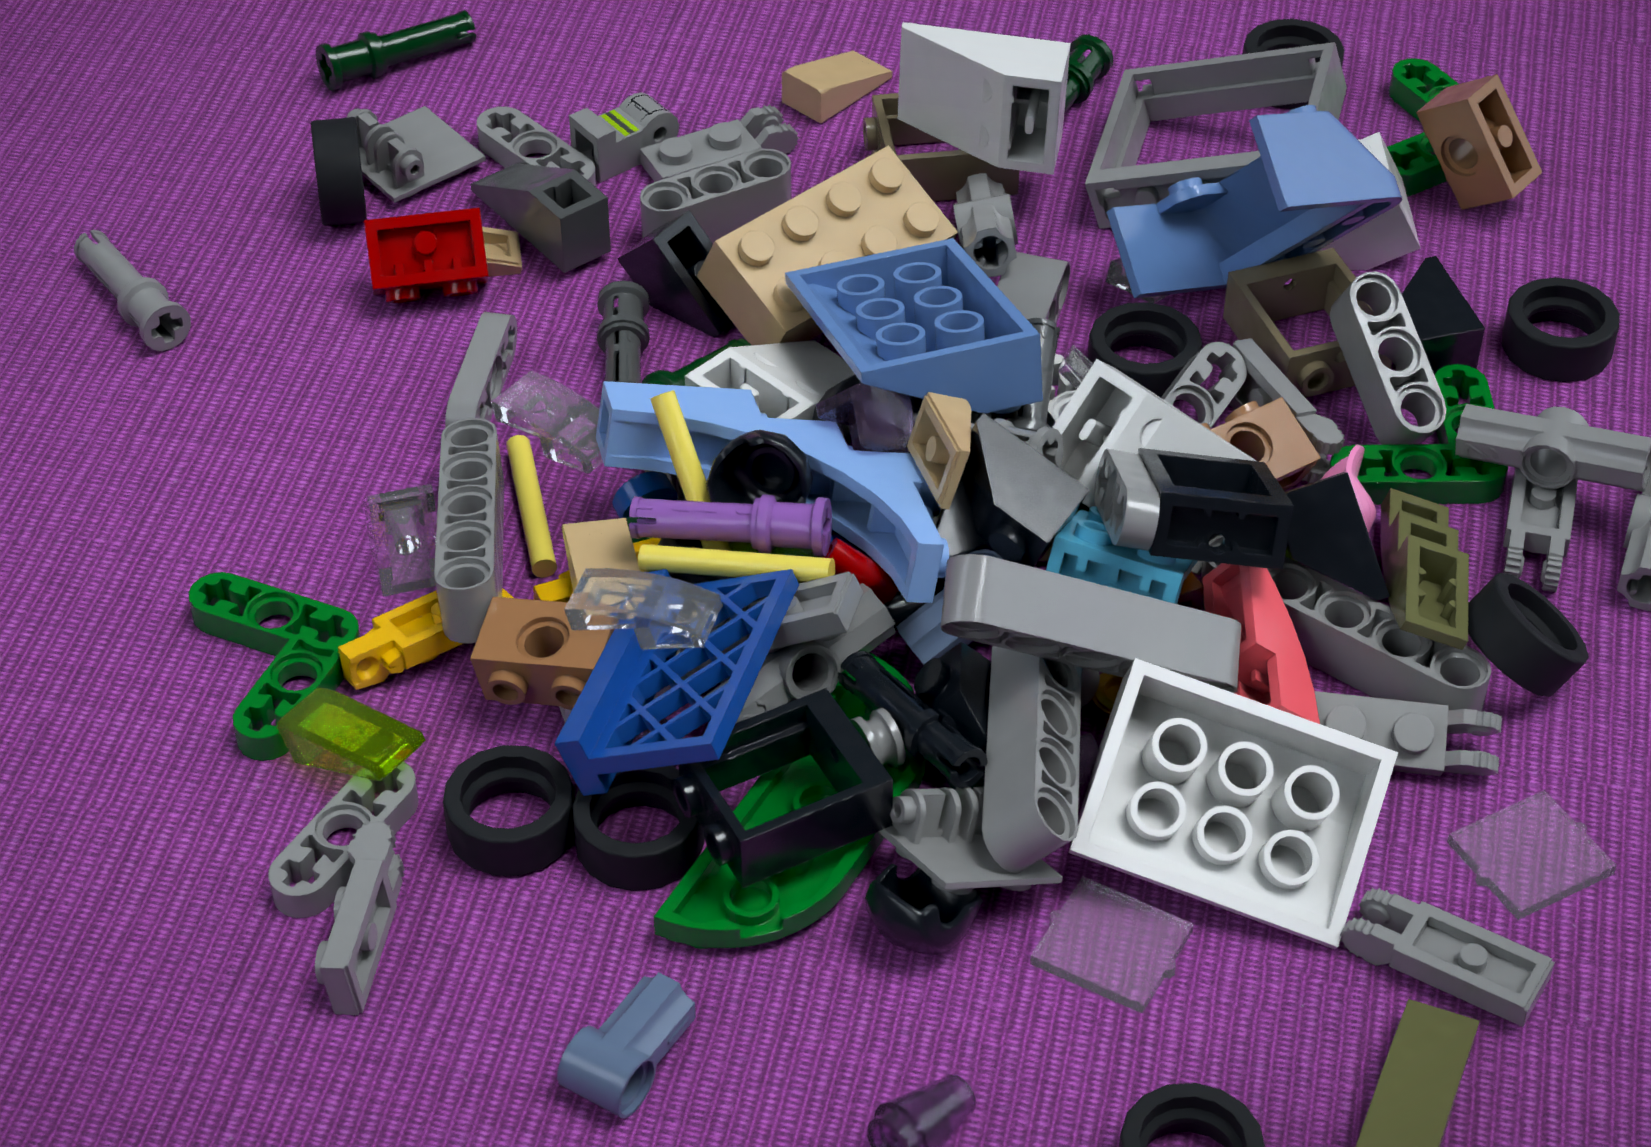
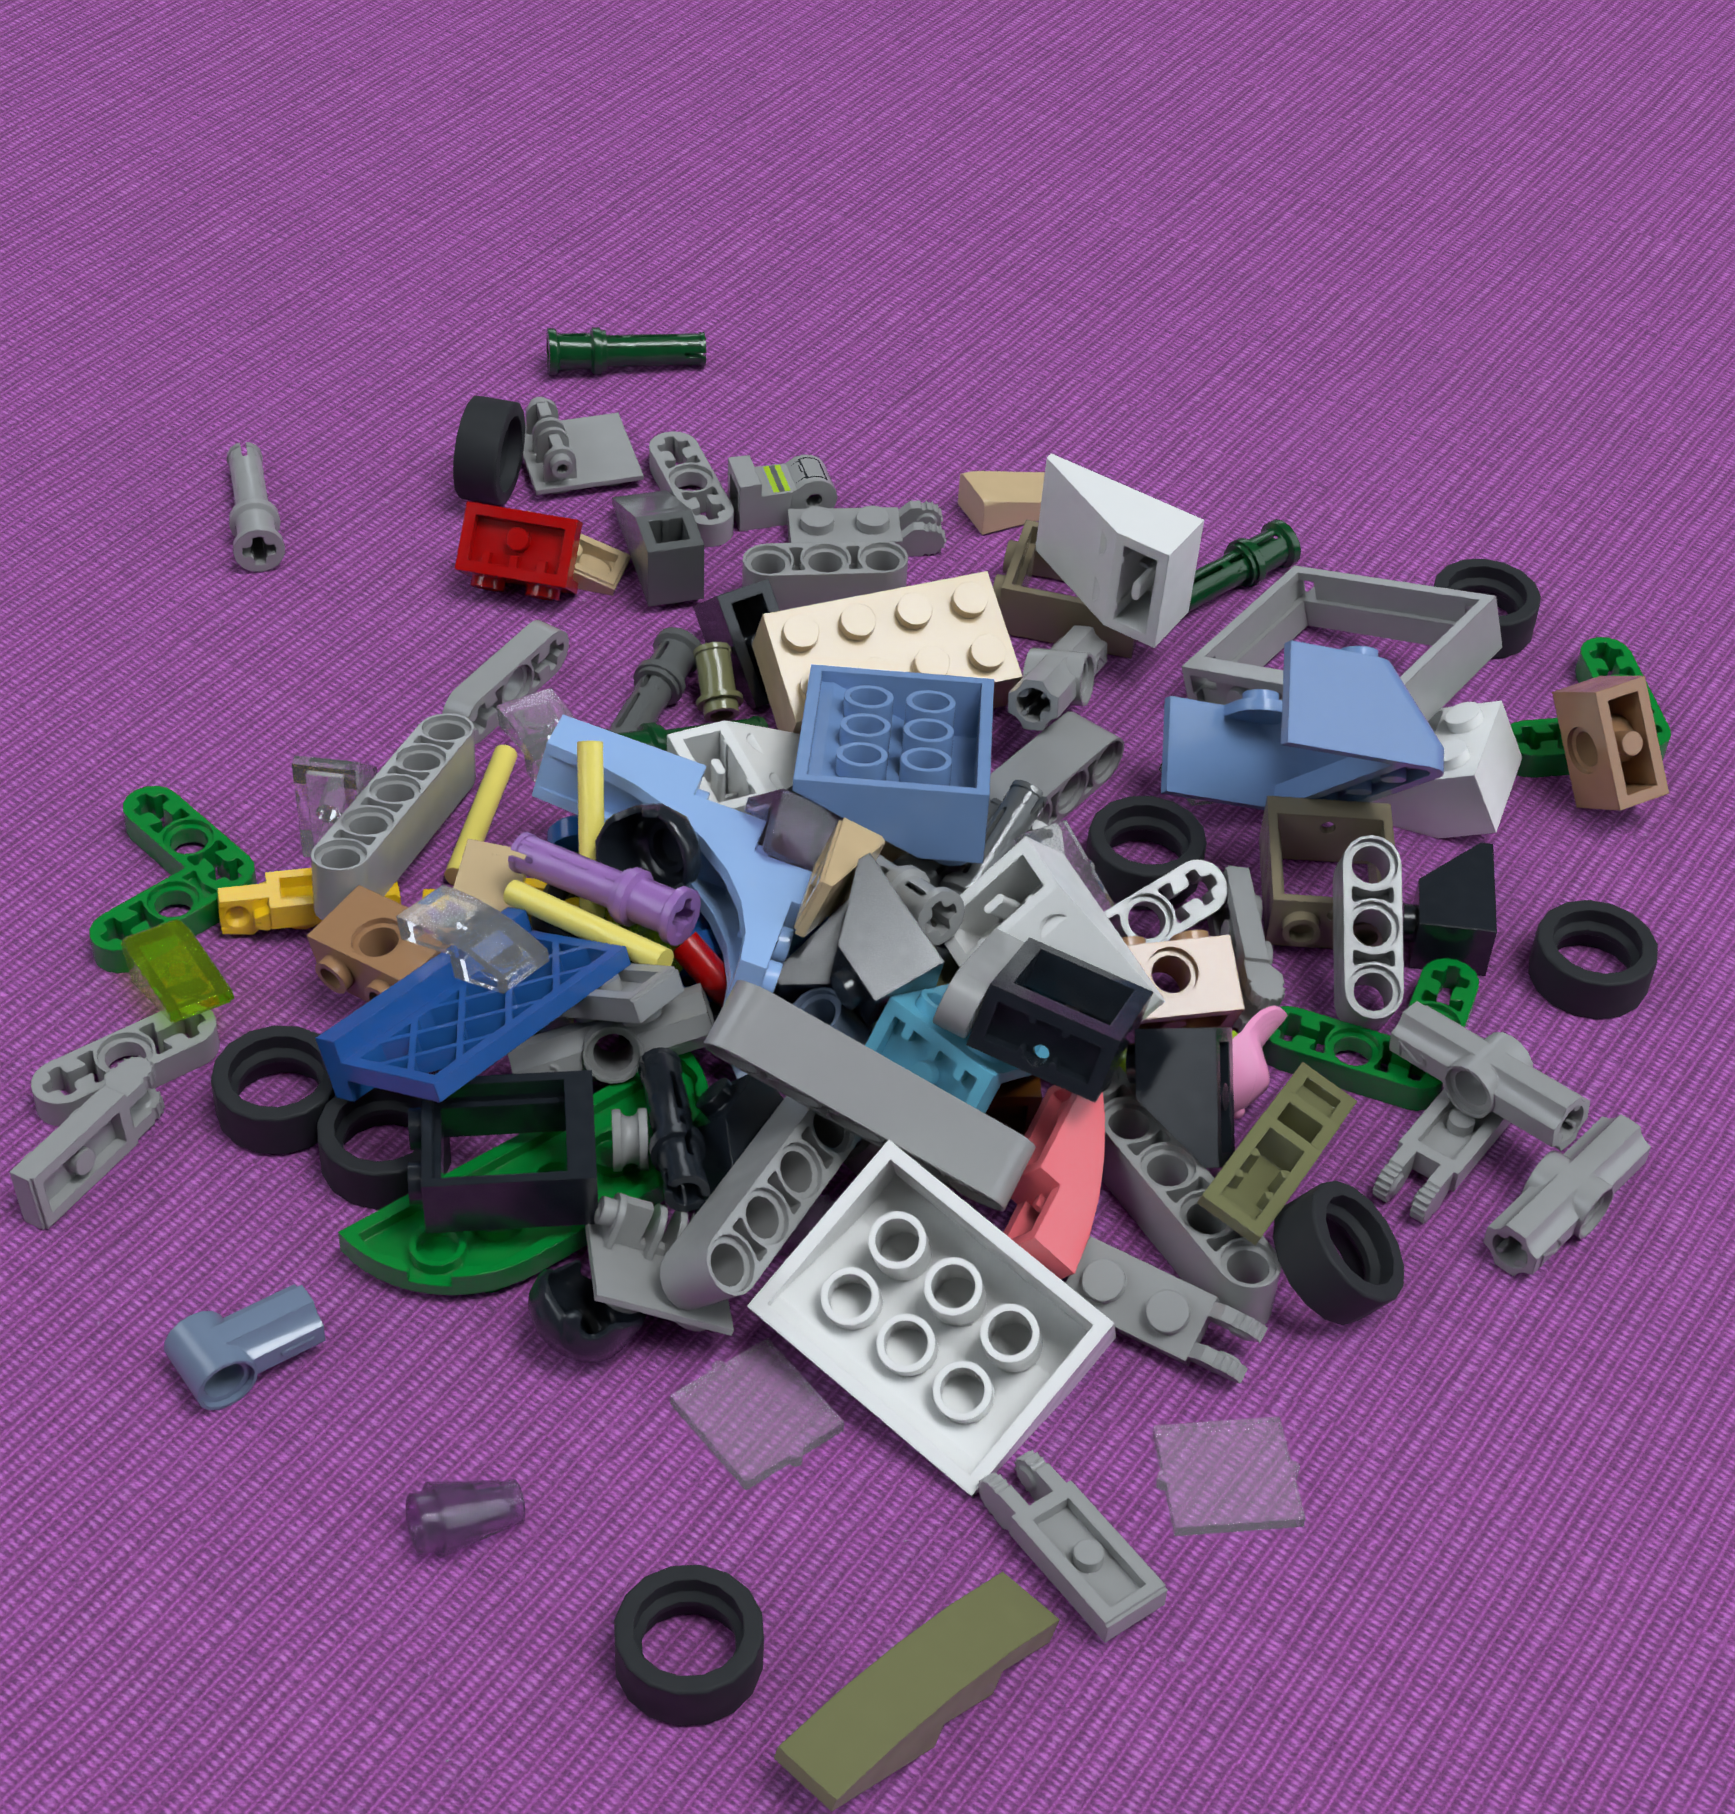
camera: 20 degrees right, 0 degrees up
none -> olive pin [693,642,744,722]

